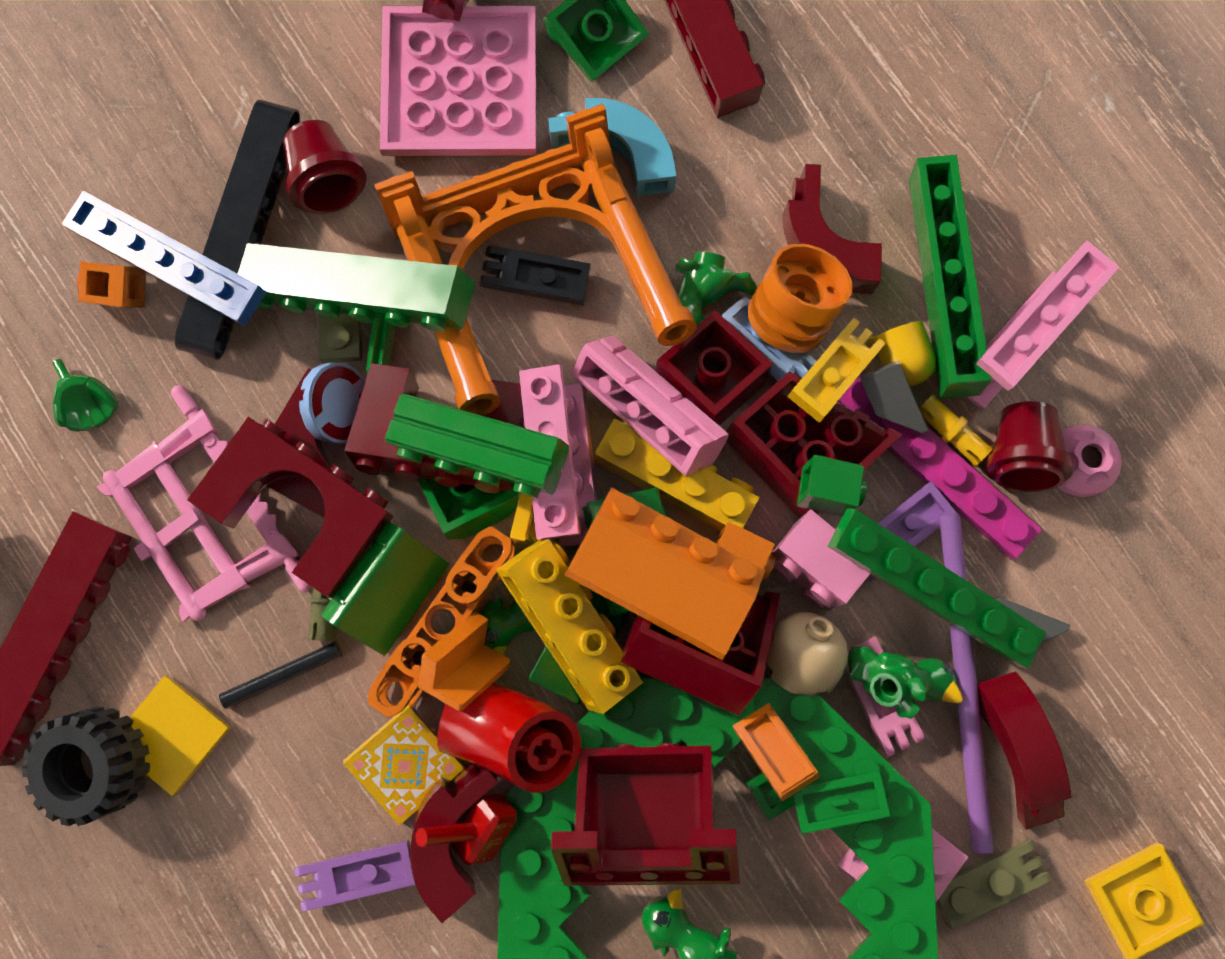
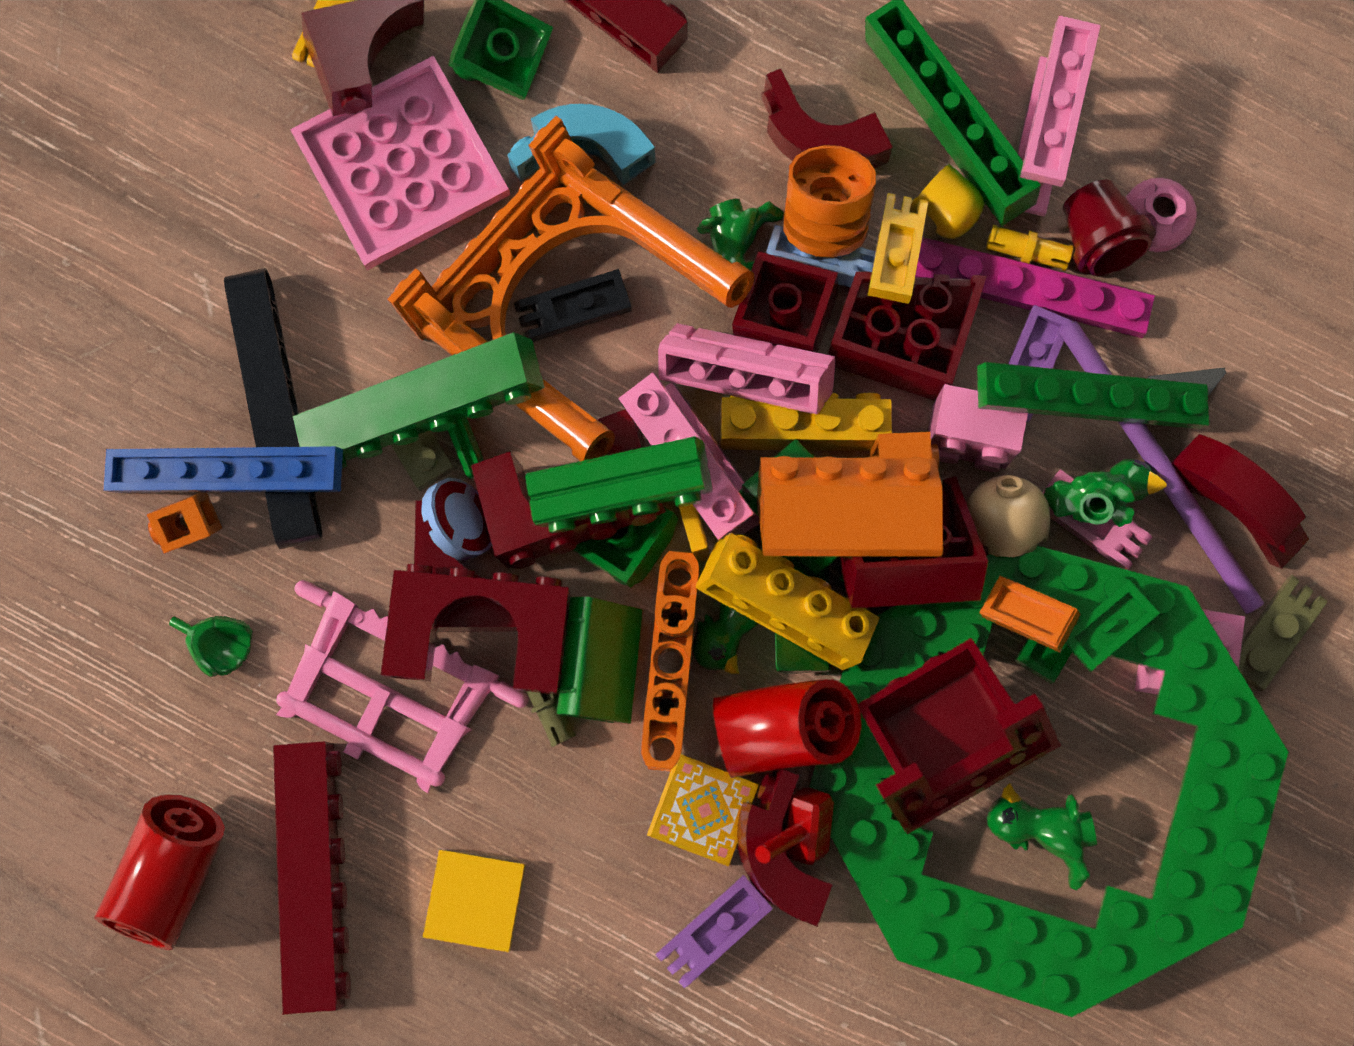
camera: 20 degrees left, 0 degrees up
black tyre [22,707,150,826] -> none
black bar [219,641,342,709] -> none
dark red piece [283,120,367,214] -> none
orange panel [418,612,510,711] -> none
green brick [797,455,867,517] -> none
dark grey tile [860,360,928,433] -> none

